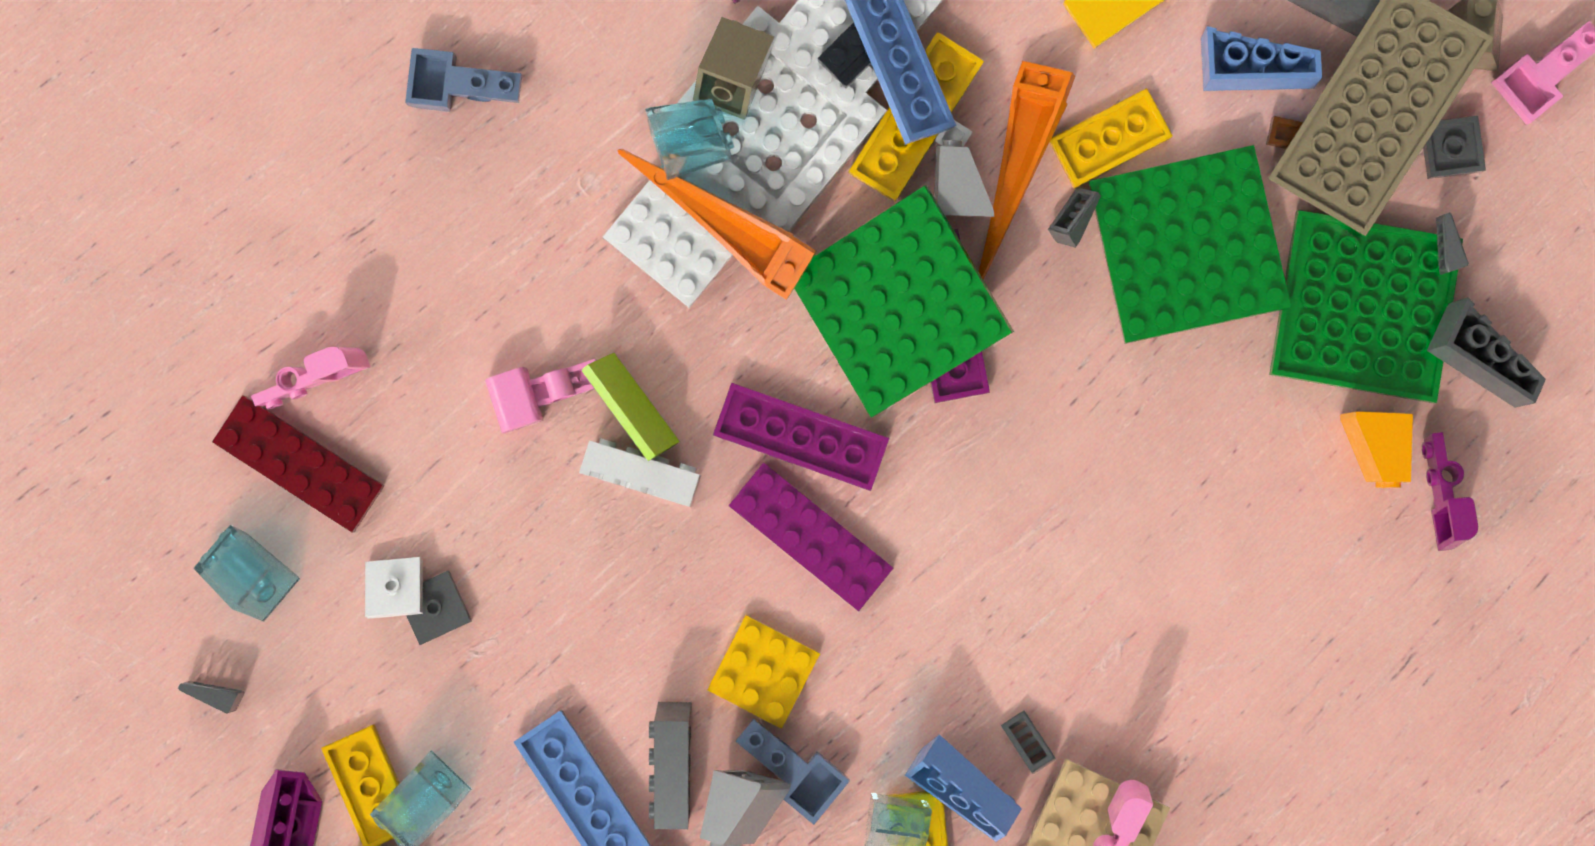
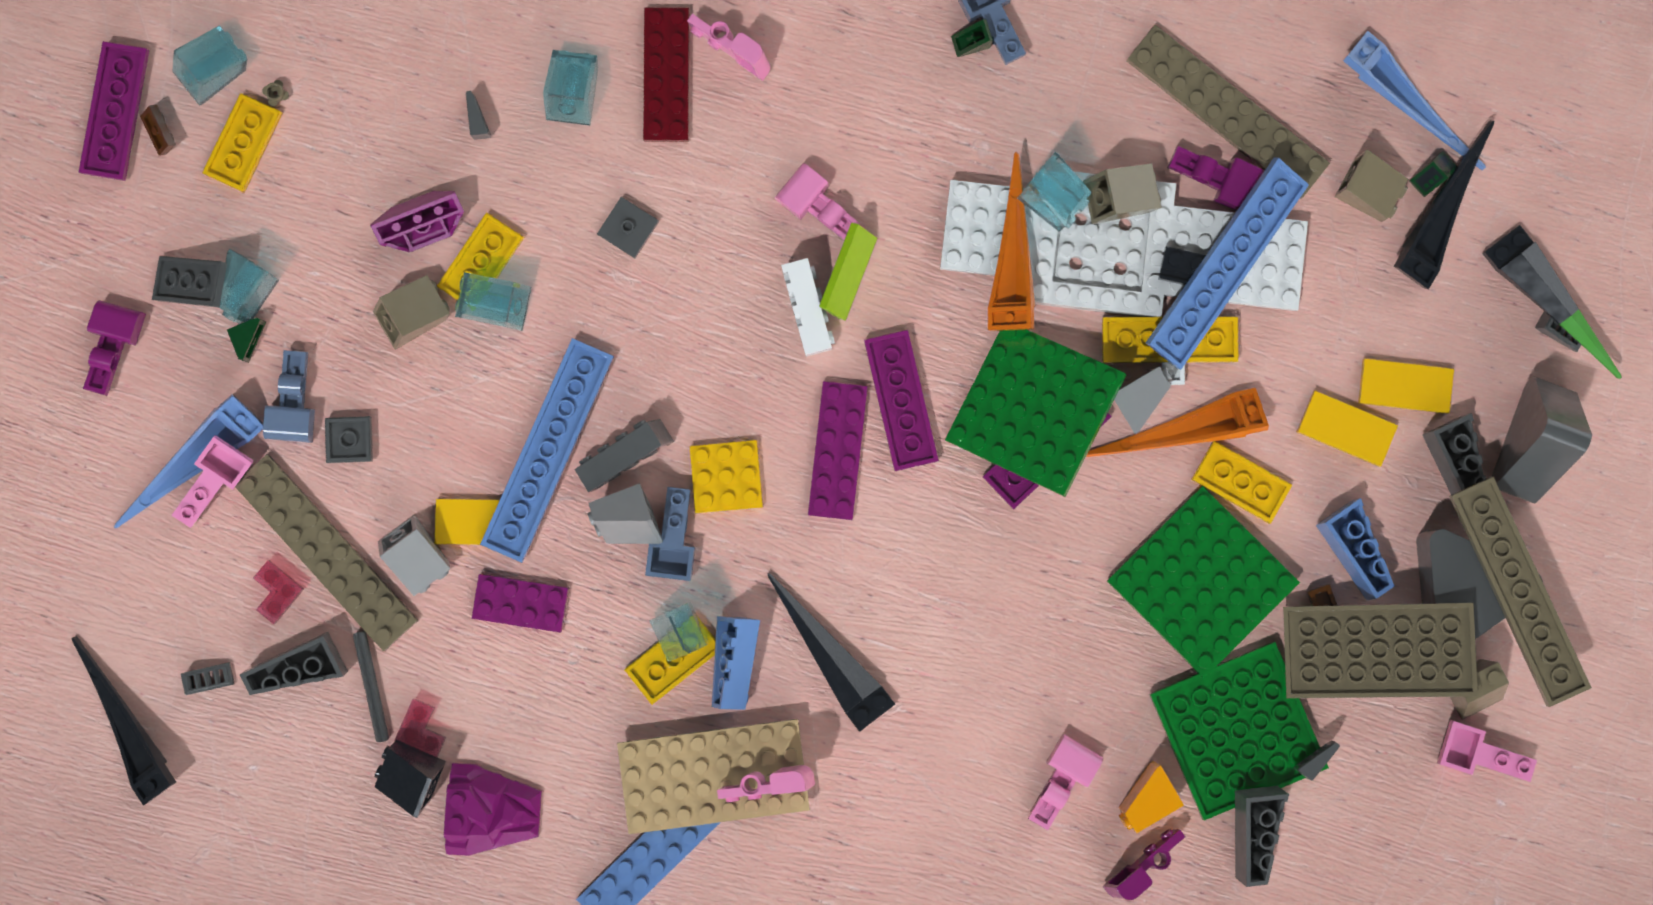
camera: 60 degrees right, 0 degrees up
white plate [365,557,423,619] -> none
dark grey slope [1001,710,1056,774] -> none
dark grey slope [1048,187,1101,248] -> none
dark grey plate [1423,116,1486,179] -> none
none -> black plate [768,573,896,732]
none -> dark green slope [951,19,993,57]
none -> bright pink plate [1028,734,1103,830]

